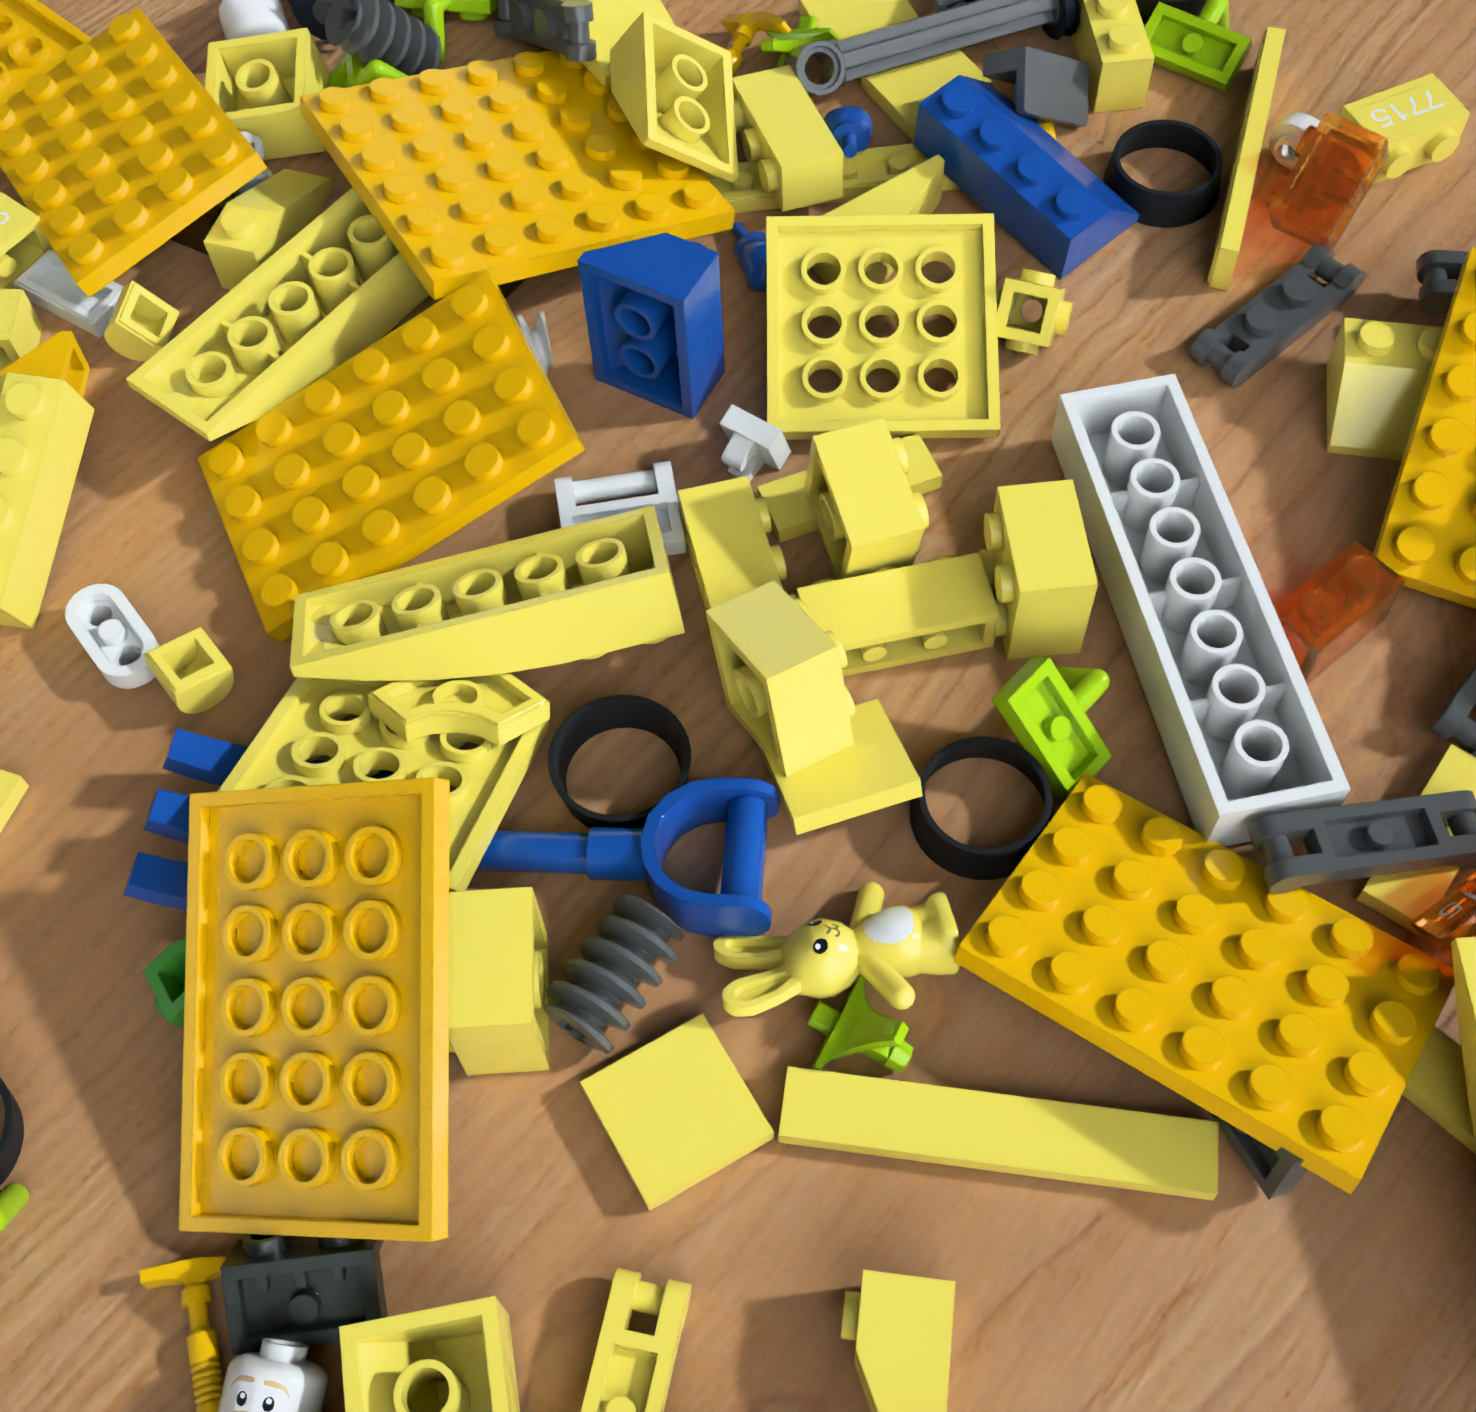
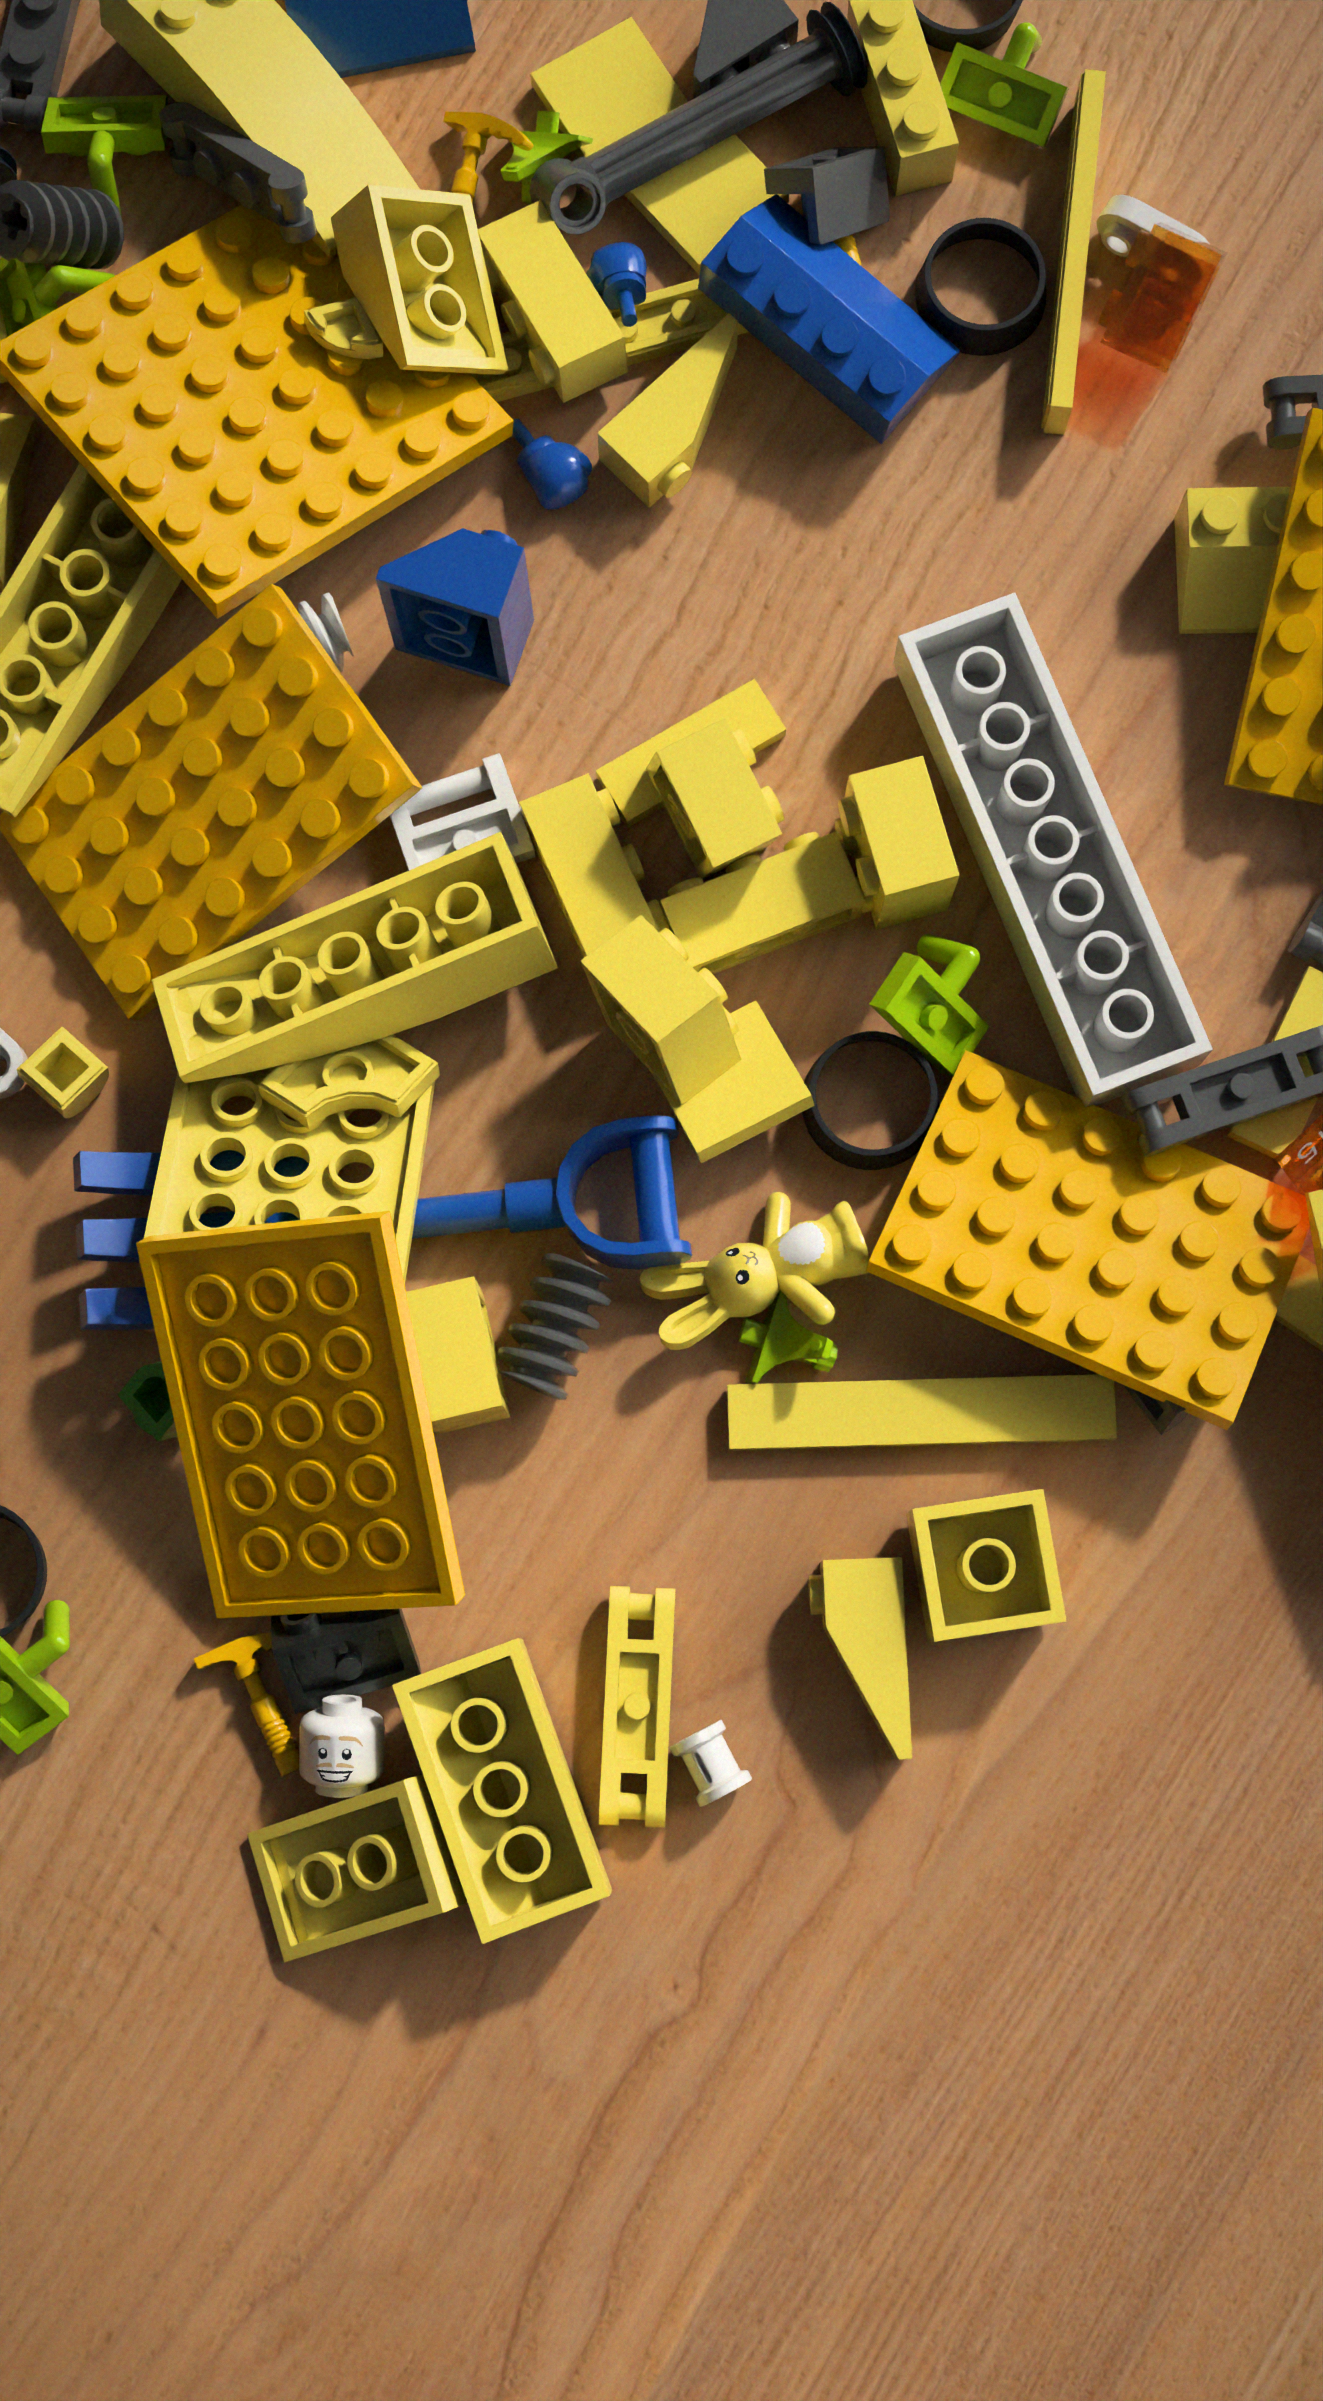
camera: 10 degrees left, 20 degrees up
black tyre [548,695,691,828] -> none
light yellow tile [580,1013,774,1211] -> none
white tile [719,404,791,481] -> none
light yellow piece [766,213,1001,440] -> none
light yellow brick [996,268,1073,355] -> none
dark grey plate [1189,242,1365,389] -> none
clear orange brick [1274,541,1406,685] -> none
light yellow brick [1335,73,1470,187] -> none
none -> light yellow tile [304,297,383,359]
none -> light yellow brick [906,1489,1066,1643]

